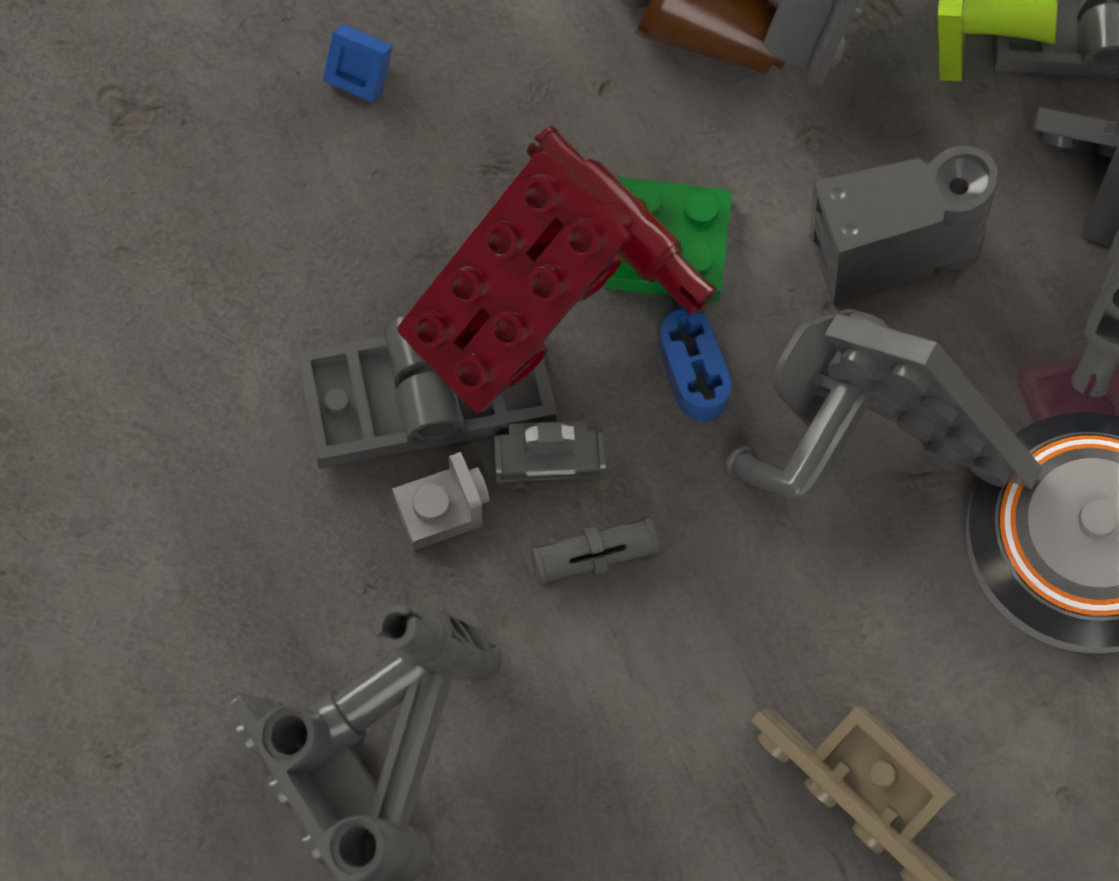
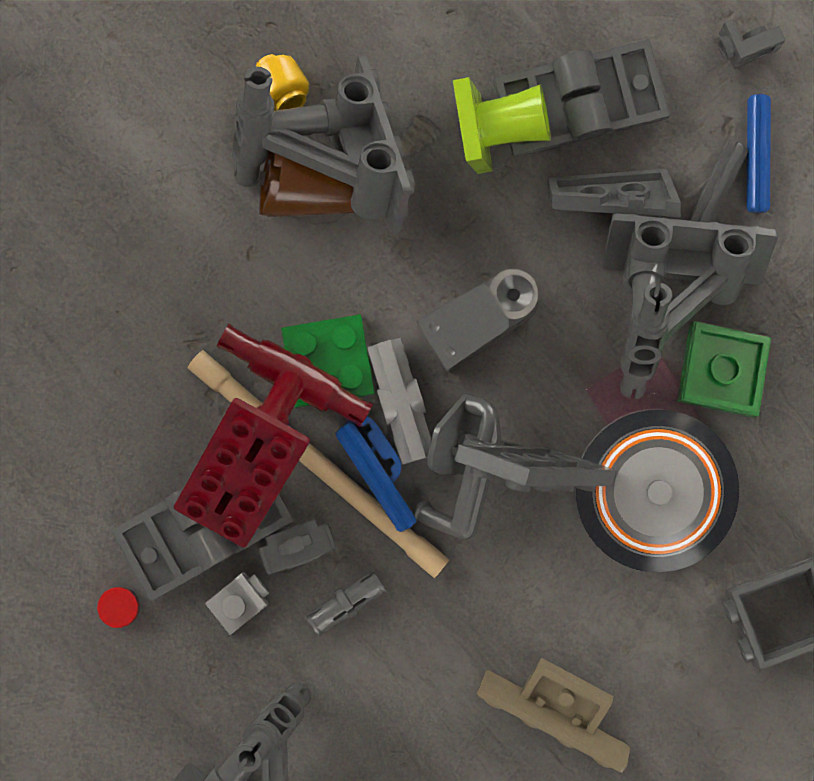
camera: 15 degrees left, 20 degrees up
blue tile [323,24,393,102] -> none
none -> red piece [97,587,140,628]
none -> tan piece [187,350,450,578]
none -> blue axle [335,422,416,532]
none -> light grey piece [367,338,431,465]

